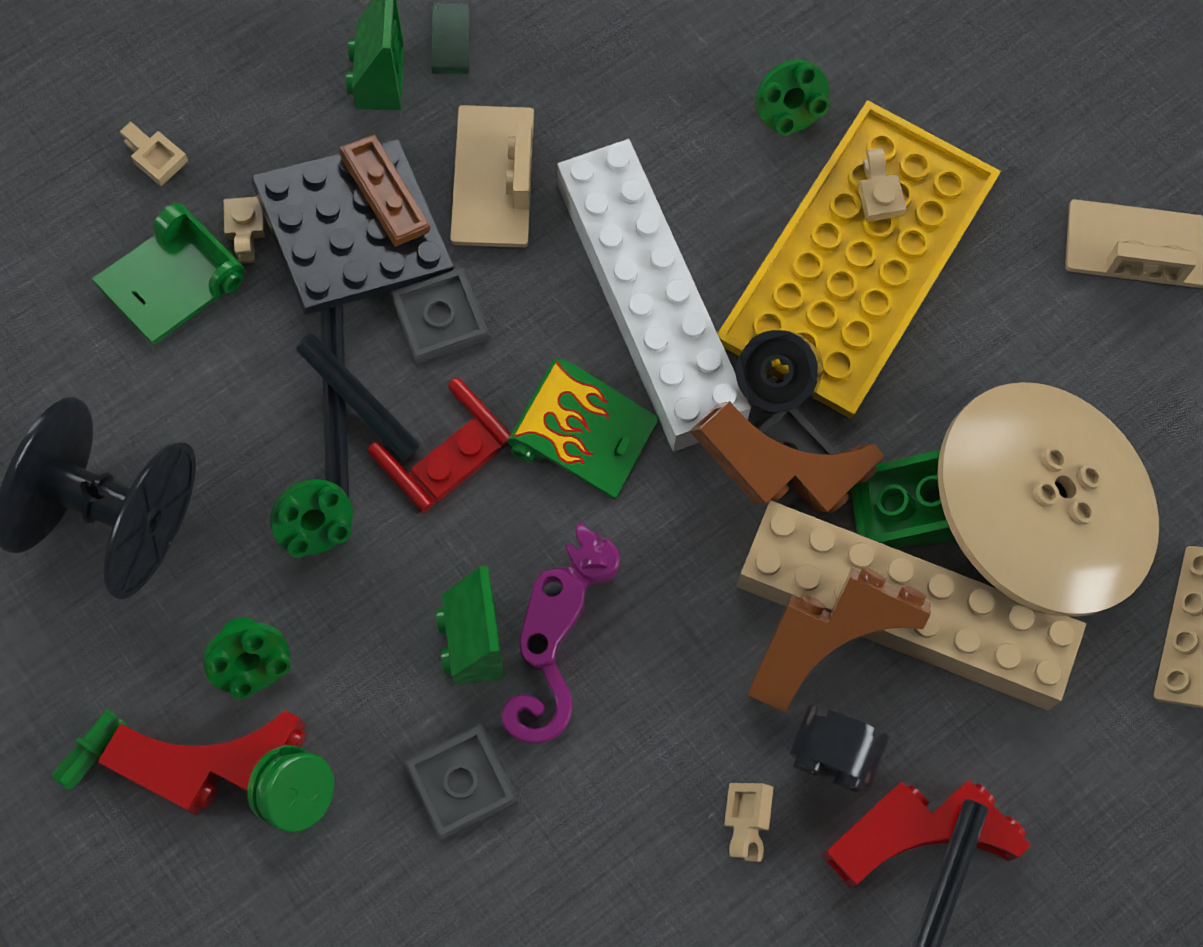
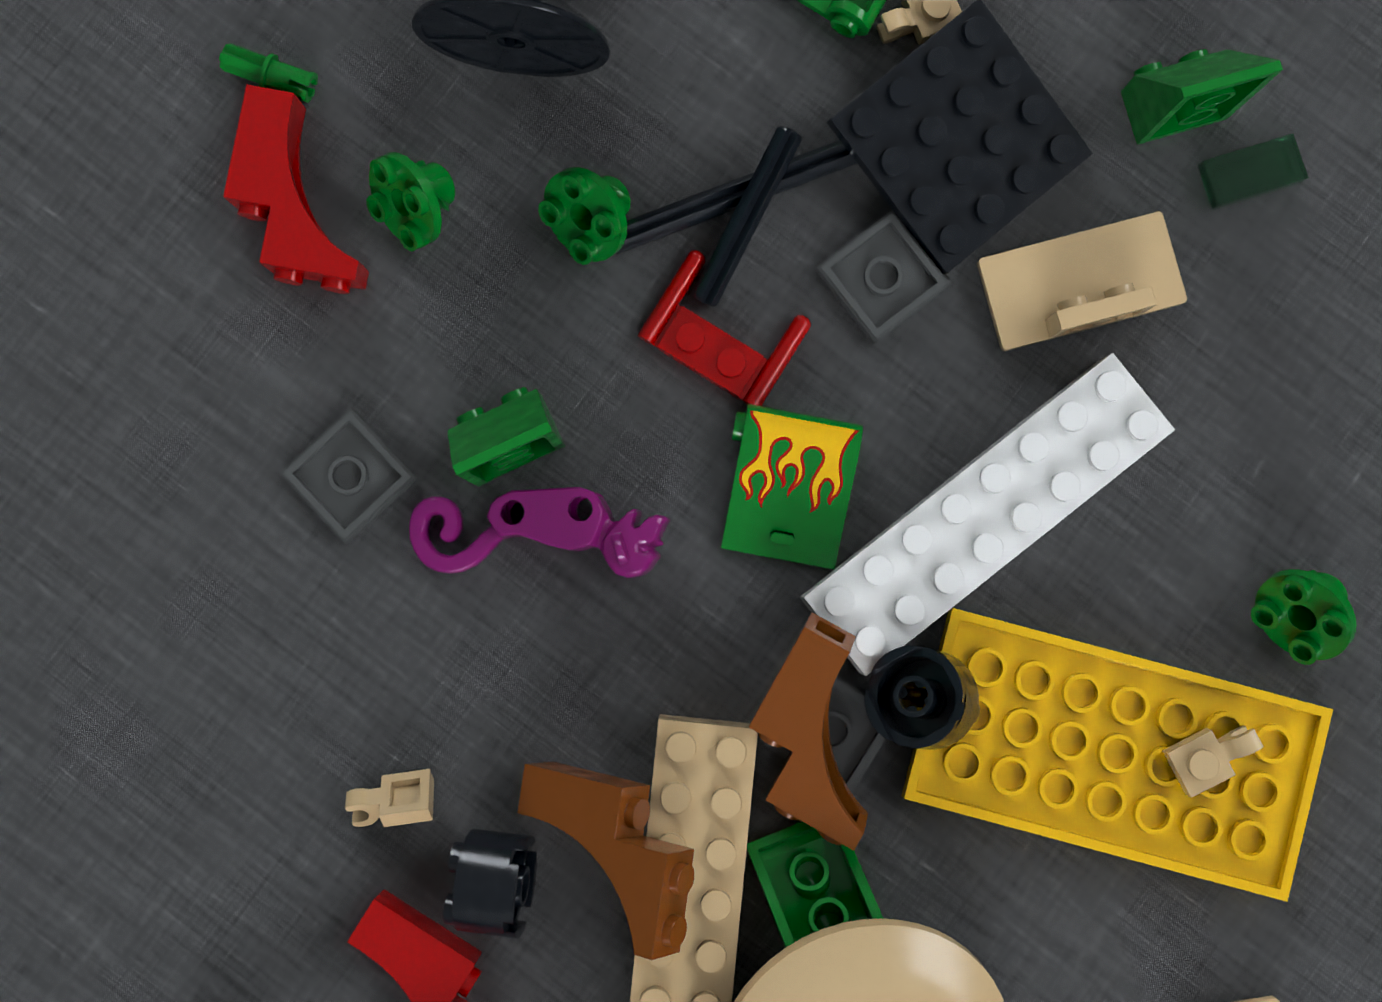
camera: 75 degrees right, 15 degrees up
green head [247,745,334,833] -> none
dark orange tile [339,134,431,247] -> none

